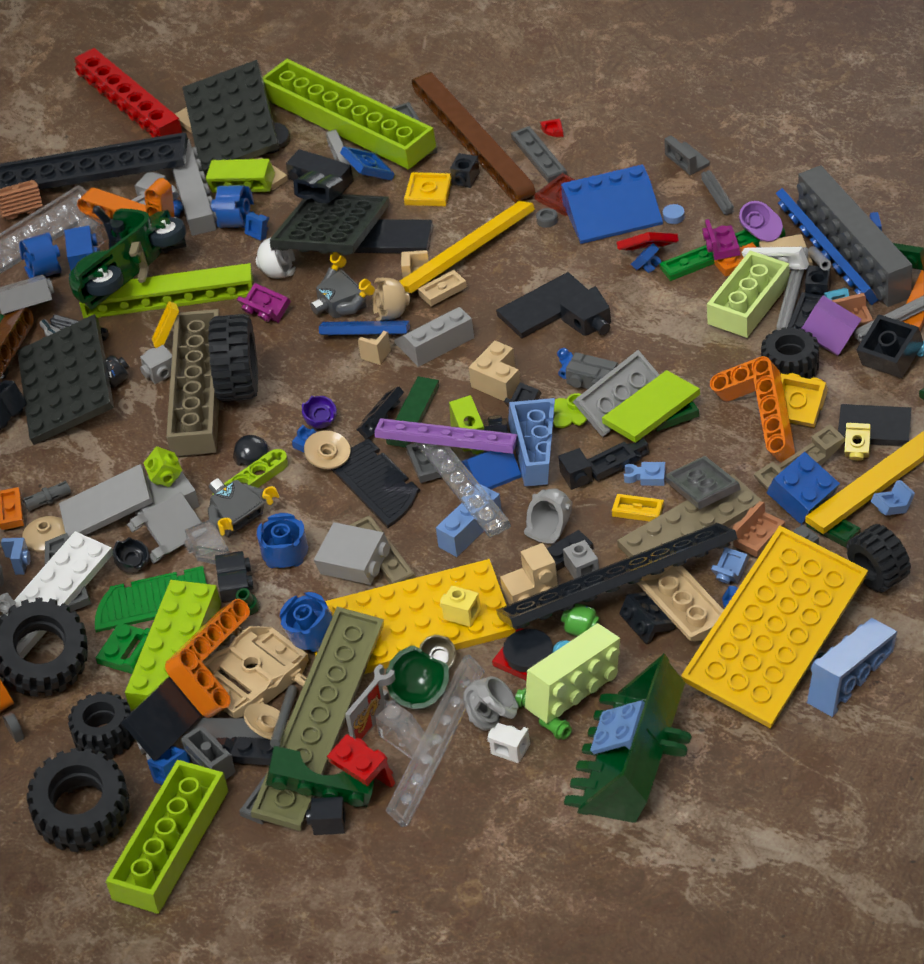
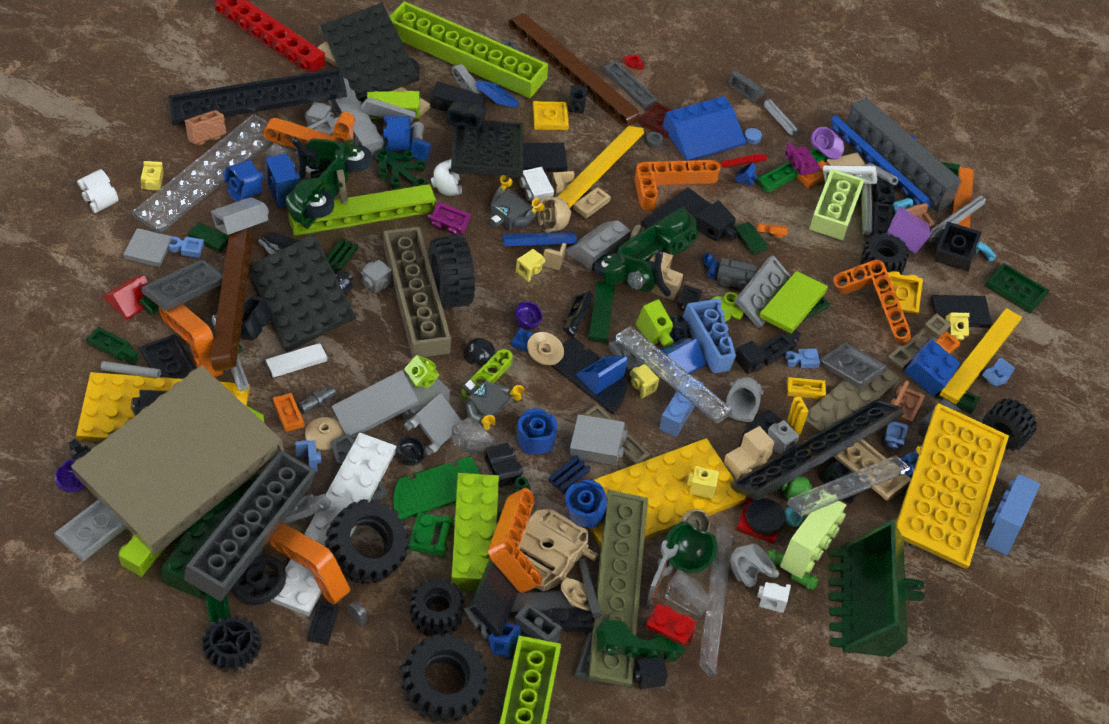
camera: 25 degrees left, 5 degrees up
yellow tile [152,301,179,348] -> none
medium lavender tile [375,419,517,454] -> none
medium blue bracket [590,700,645,754] -> none
none -> white tile [265,343,327,378]
none -> dark green tile [327,238,358,271]
none -> light grey tile [360,97,416,122]
none -> dark green plant [374,149,427,189]
none -> light grey pin [411,122,424,141]
none -> light yellow brick [516,249,545,282]
none -> white brick [519,167,554,206]
none -> dark blue tile [549,455,591,493]
none -> blue slope [576,356,627,394]
none -> dark green piece [595,207,698,297]
none -> light yellow brick [629,364,659,399]
none -> orange beam [634,160,720,211]
none -> dark green tile [734,222,768,255]
none -> orange plate [757,223,788,238]
none -> yellow tile [787,396,809,435]
none -> clear tile [787,455,910,517]
none -> orange plate [935,331,961,355]

